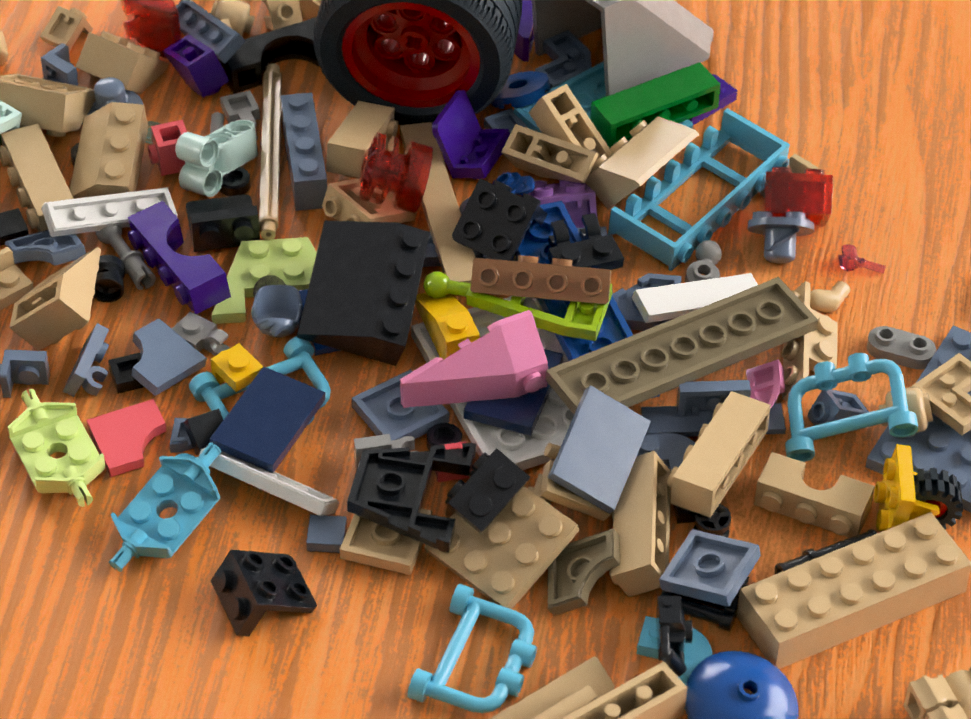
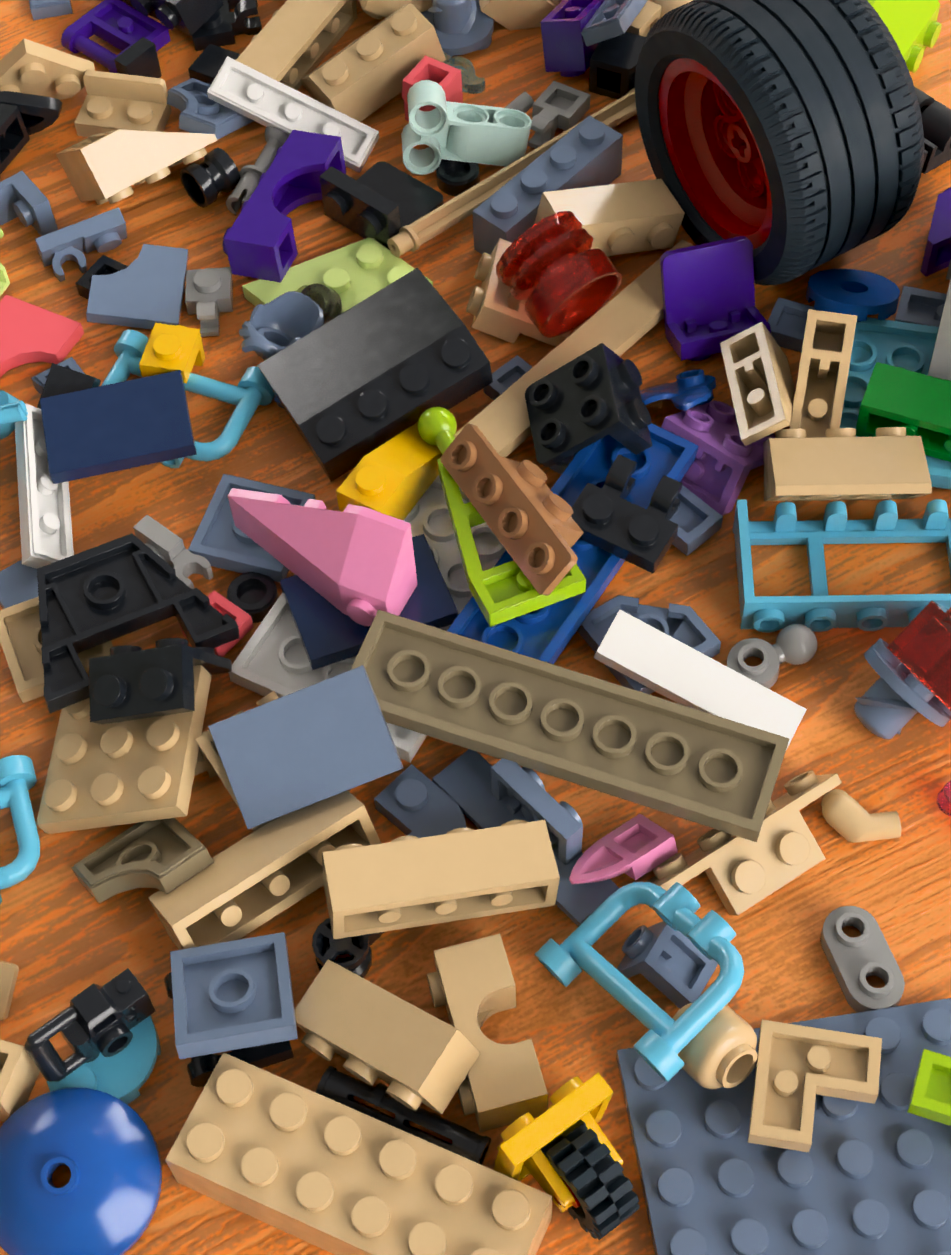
camera: 55 degrees right, 10 degrees up
none -> tan brick [295,959,481,1114]

